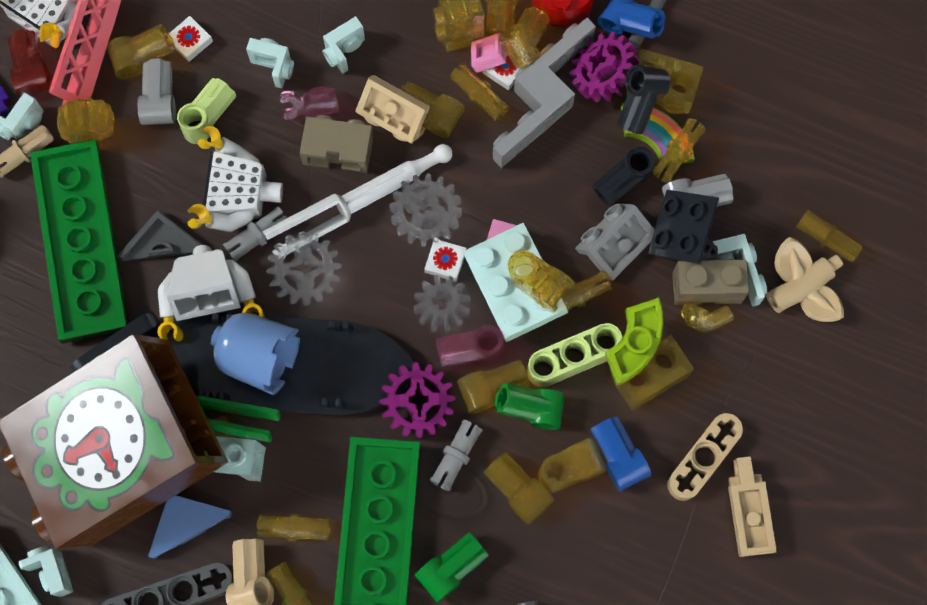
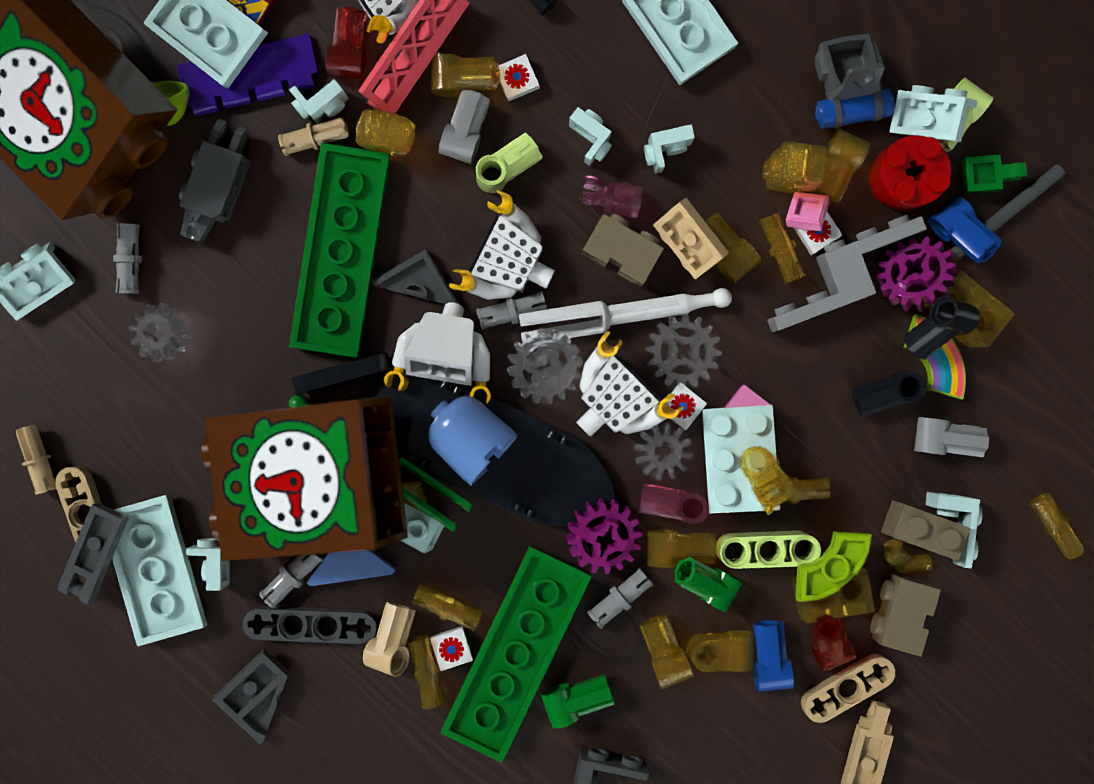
camera: 20 degrees right, 15 degrees up
clear yellow piece [499,7,550,68] -> none
light grey bracket [575,203,654,281] -> none
black hinge [648,190,719,264] -> none
clear yellow pin [652,118,706,183] -> none
tan plant [766,237,844,322] -> none
none -> light grey pin [259,554,324,608]
none -> white tile [430,626,474,671]
none -> white torso [576,332,683,437]
none -> clear red piece [810,614,856,672]
none -> dark tan brick [870,573,941,657]

